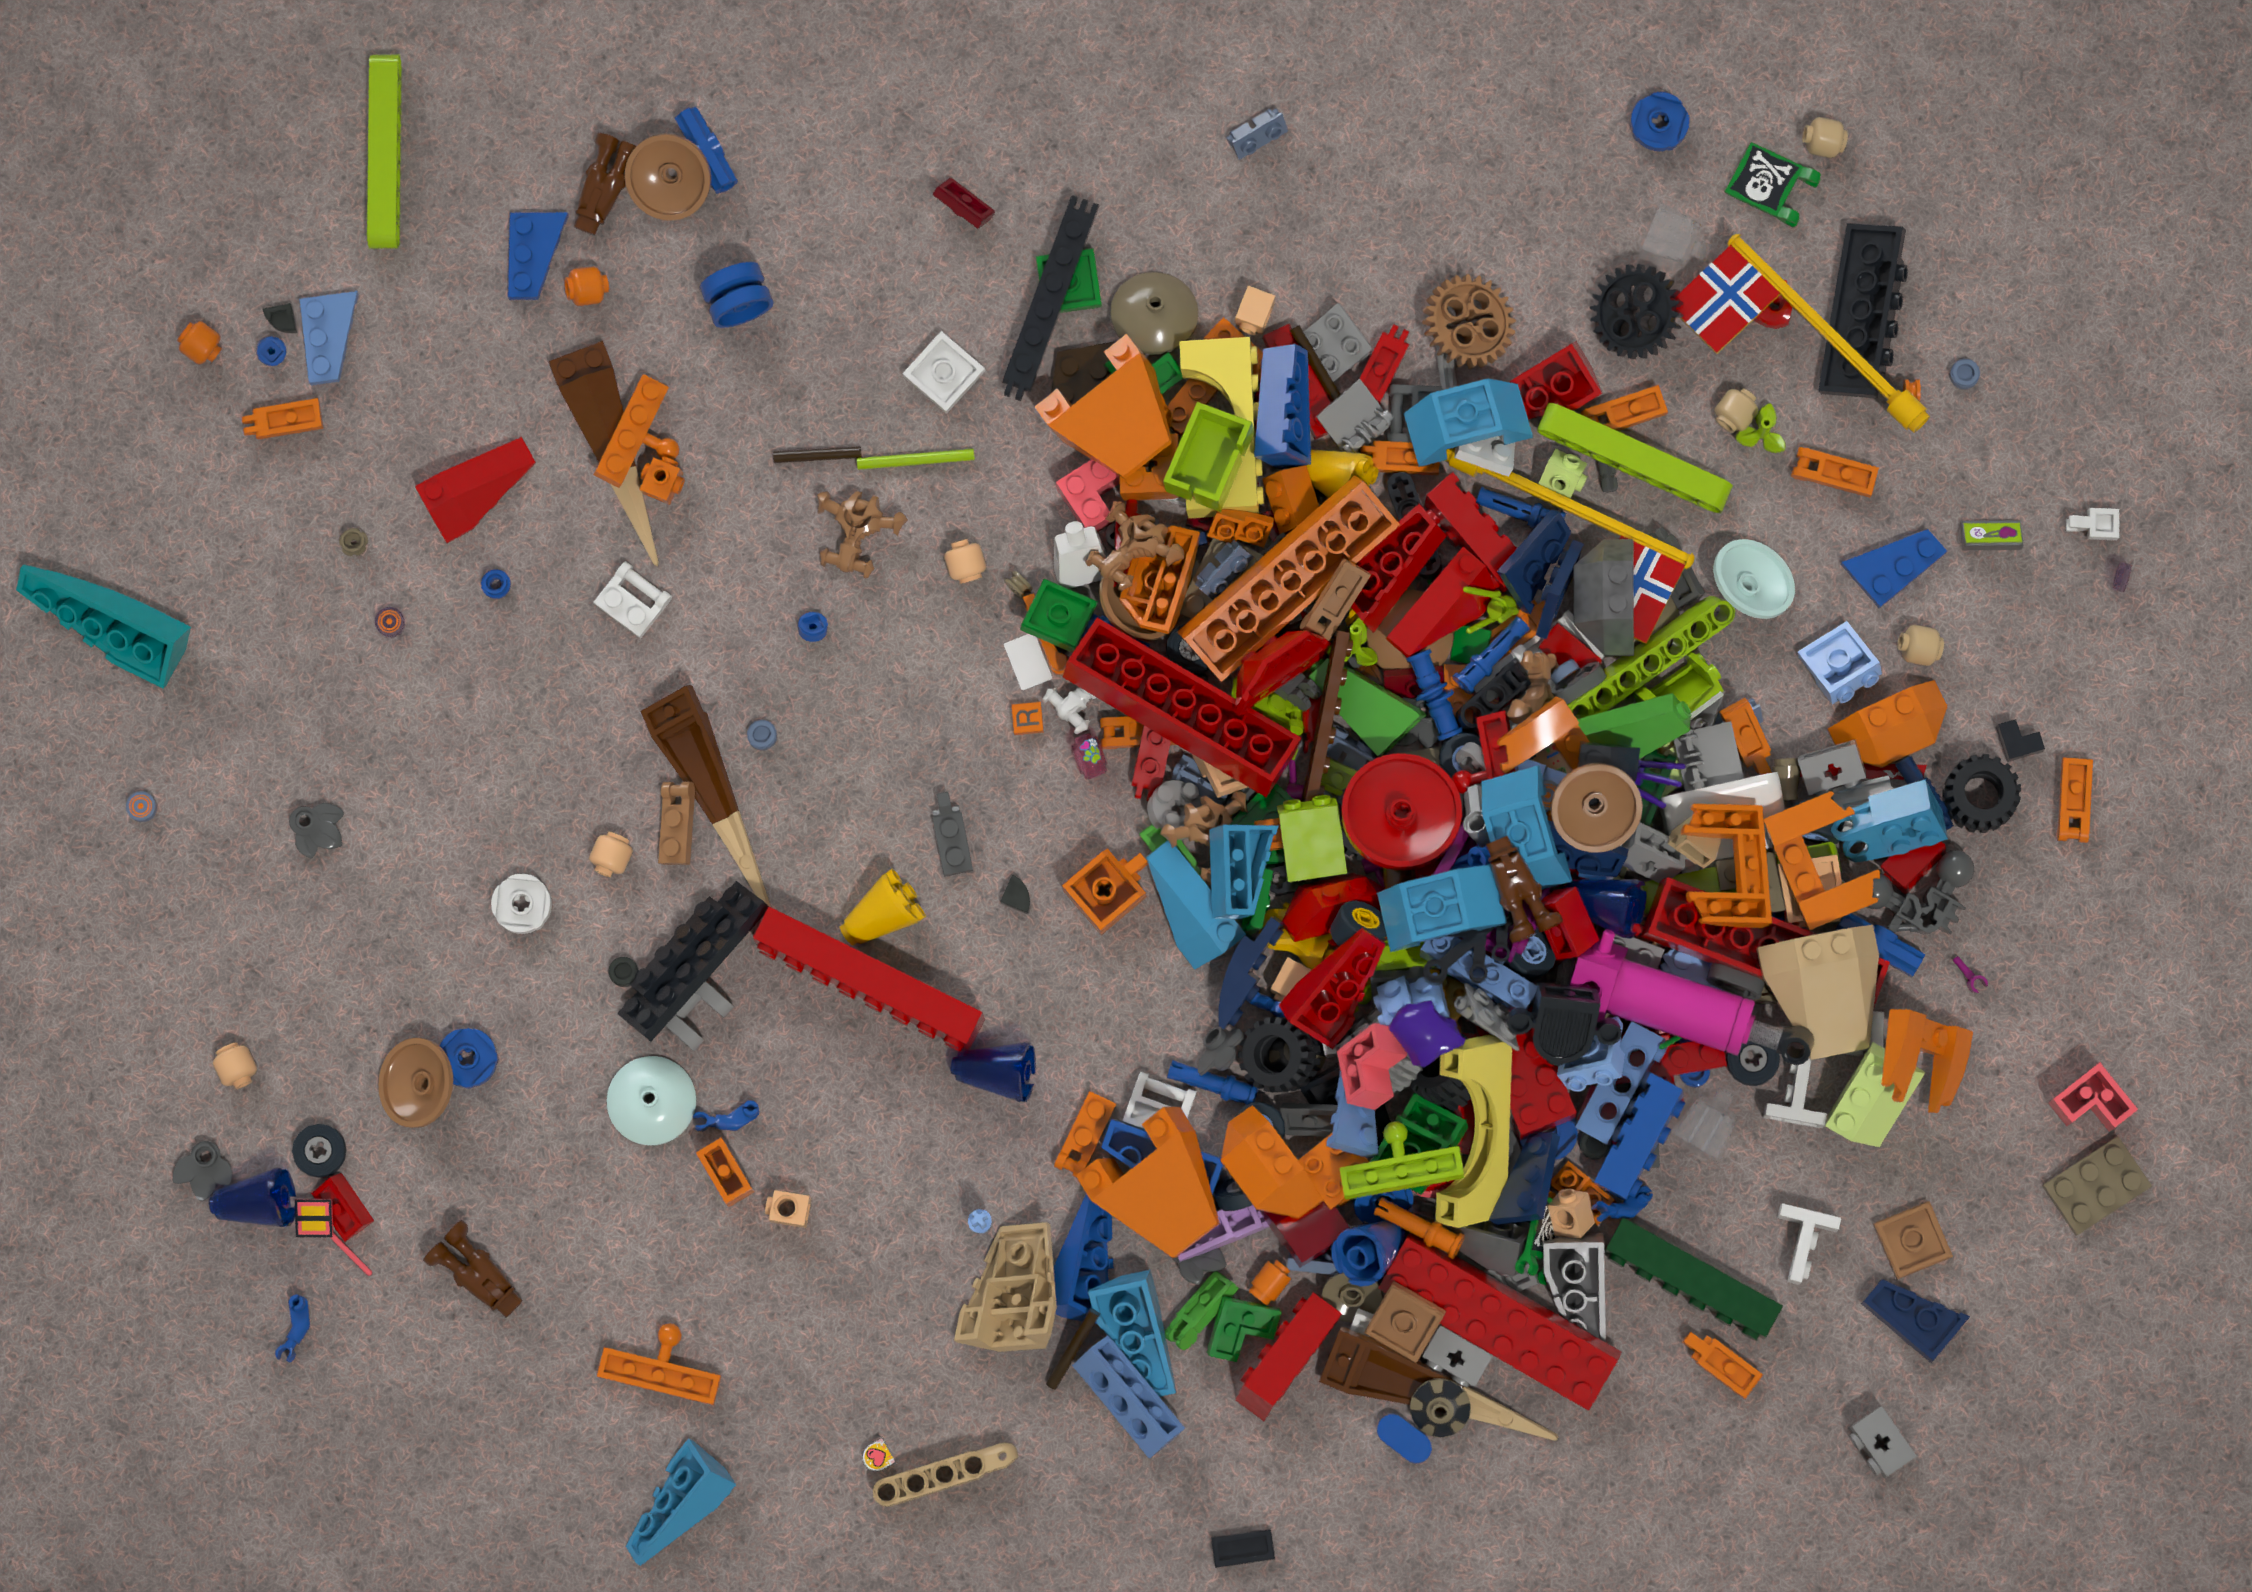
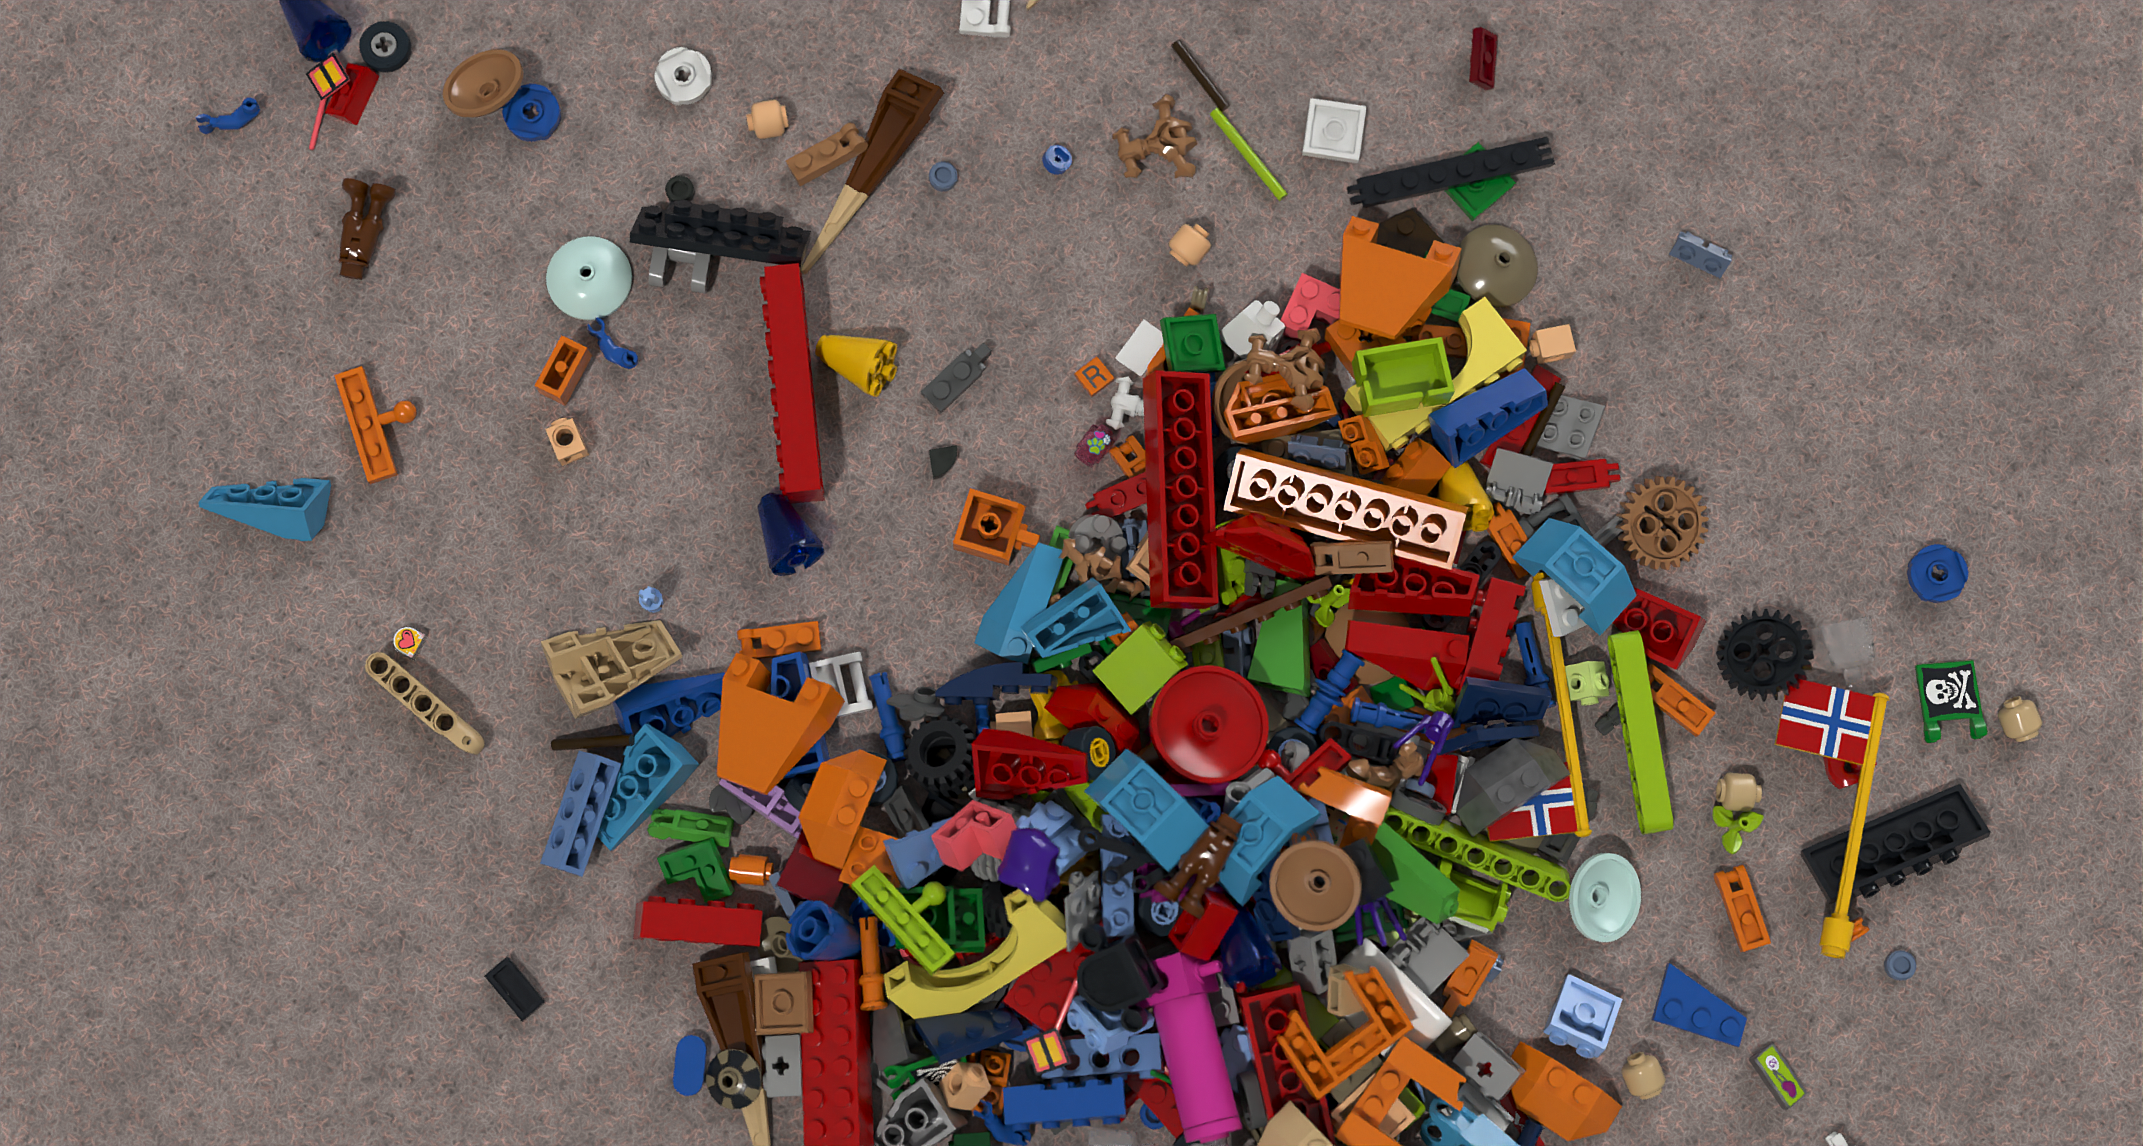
camera: 45 degrees right, 0 degrees up
none -> piece [1023,978,1078,1076]
none -> dark purple plant [1394,711,1454,786]

